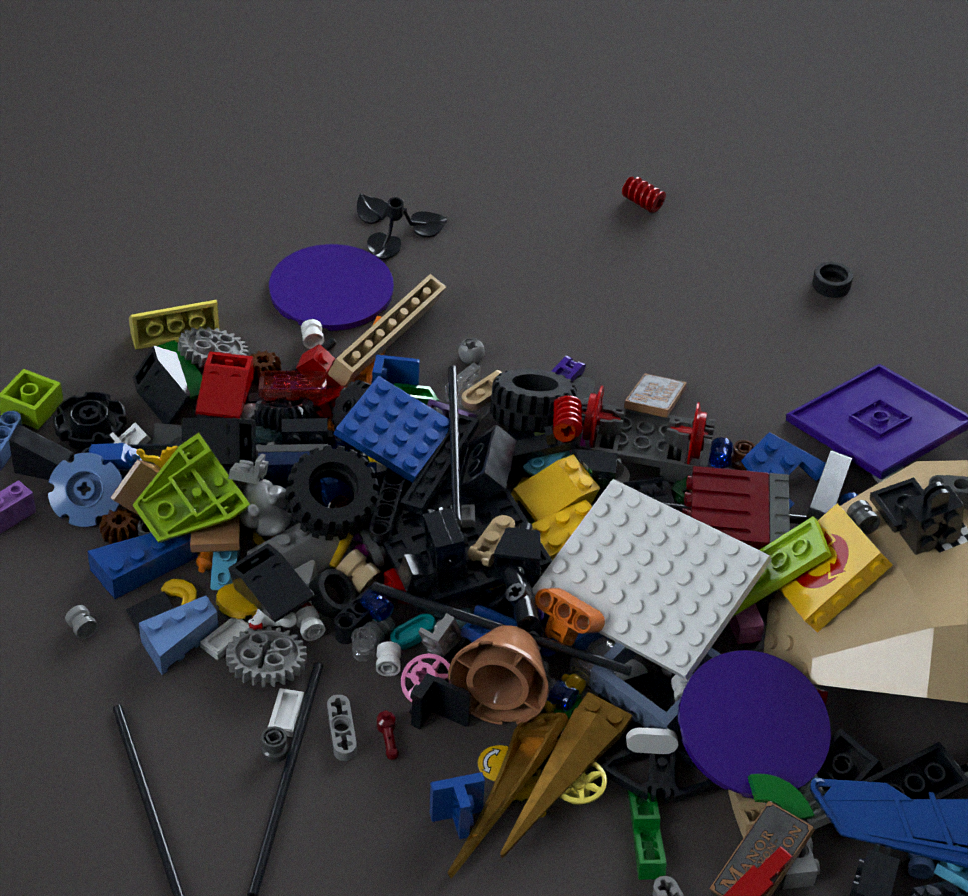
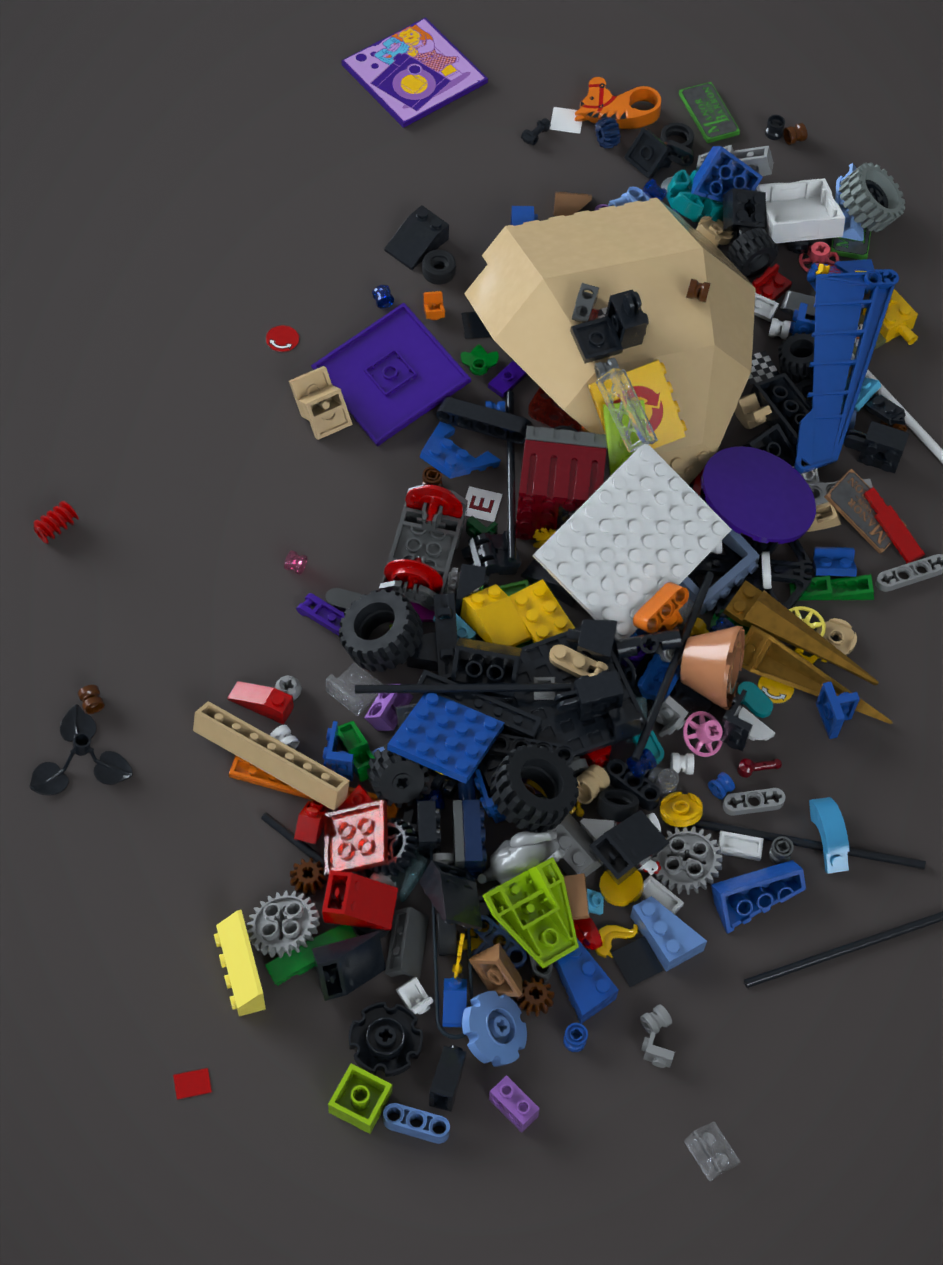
camera: 90 degrees left, 15 degrees up
light grey bracket [228,454,269,484] -> none
dark purple tile [269,244,394,331] -> none
white wheel [301,319,324,349] -> none
tan plate [461,370,502,411] -> none
red piece [553,396,582,443] -> none
tile [624,373,687,418] -> none
green tile [748,774,815,820] -> none
black tyre [812,261,853,298] -> none
none -> reddish brown wheel [78,685,105,714]
none -> red sticker [173,1068,212,1099]
none -> red slope [228,681,294,725]
none -> red sticker [266,325,299,352]
none -> white wheel [270,725,299,749]
none -> clear pink wheel [284,550,308,575]
none -> tan bracket [289,366,353,440]
none -> blue wheel [563,1023,588,1052]
none -> red rock [573,918,603,950]
none -> clear fence [595,368,658,452]
none -> light grey bracket [641,1031,675,1068]
none -> yellow tile [660,792,703,827]
none -> blue wheel [708,772,735,799]
none -> blue wedge [711,860,806,934]
none -> tan brick [734,393,772,429]
none -> teal tile [737,681,773,718]
none -> white tile [738,707,775,741]
none -> dark azure arch [809,797,850,874]
none -> blue bracket [812,547,857,577]
none -> tan plate [816,618,857,656]

